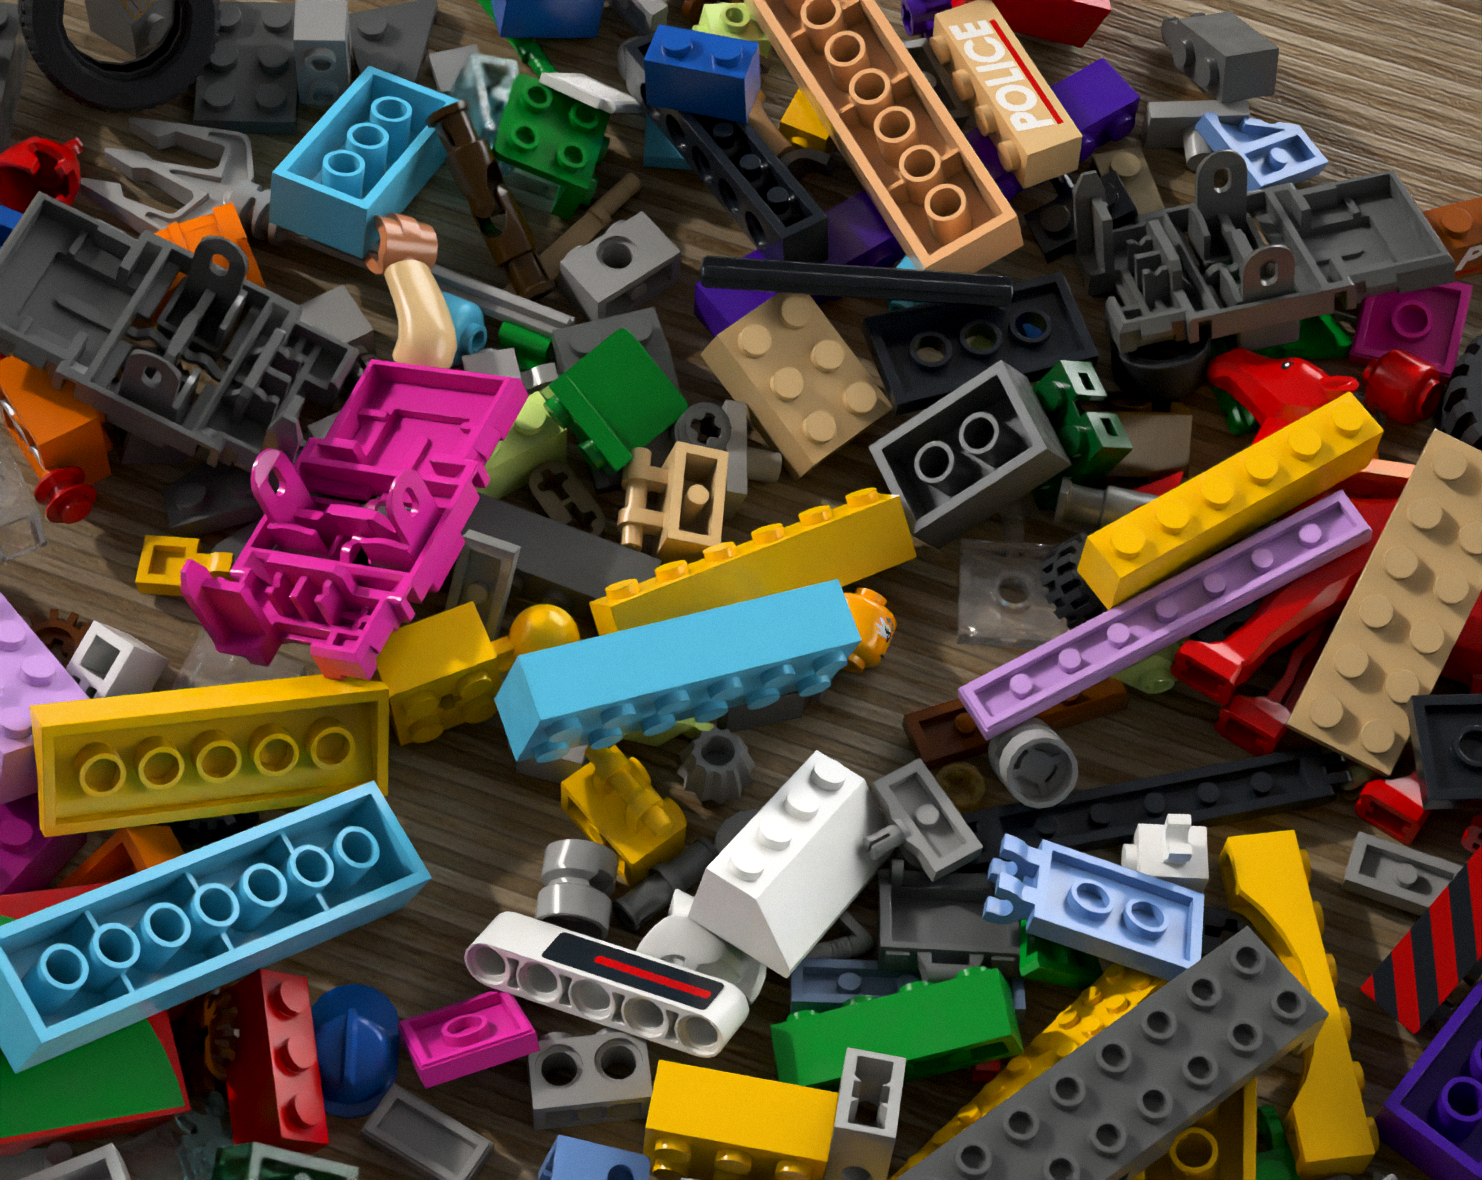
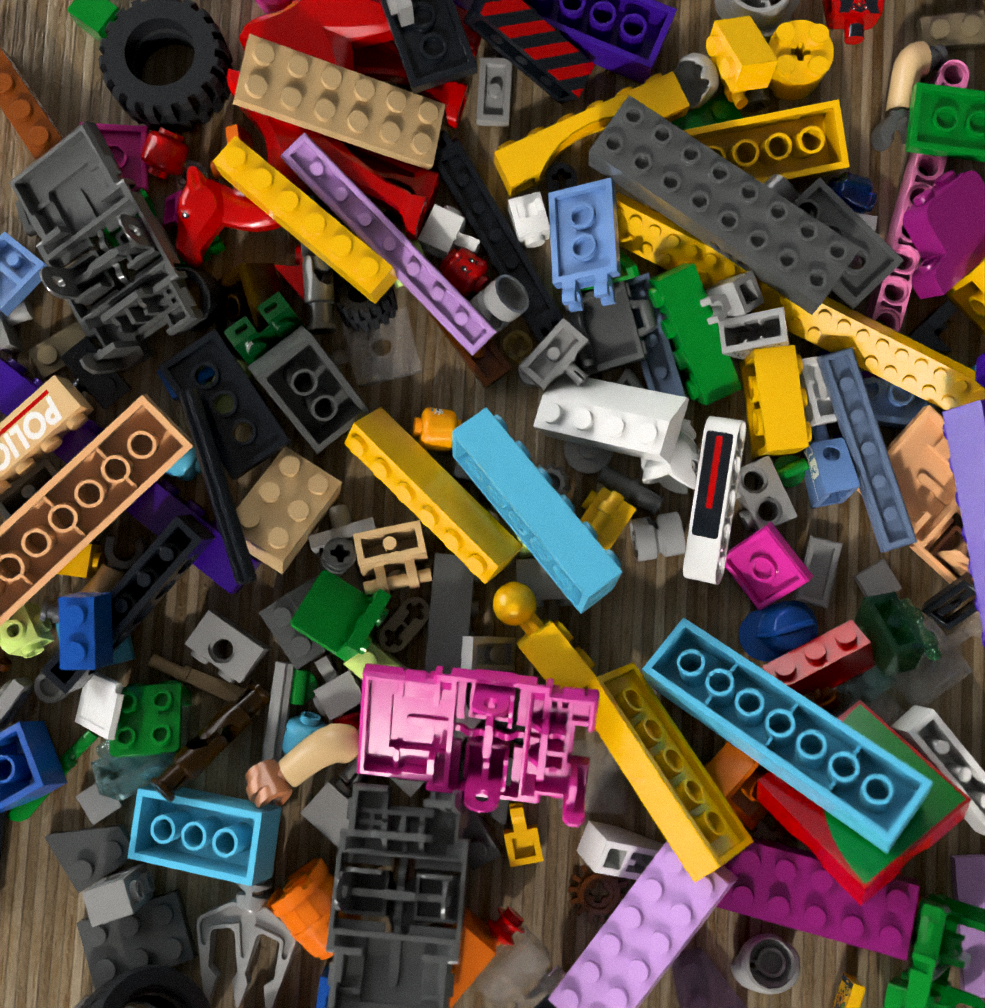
camera: 100 degrees left, 25 degrees up
none -> white brick [418,204,481,260]
none -> red head [439,248,490,297]
none -> light grey brick [700,270,765,325]
none -> green plate [773,455,809,488]

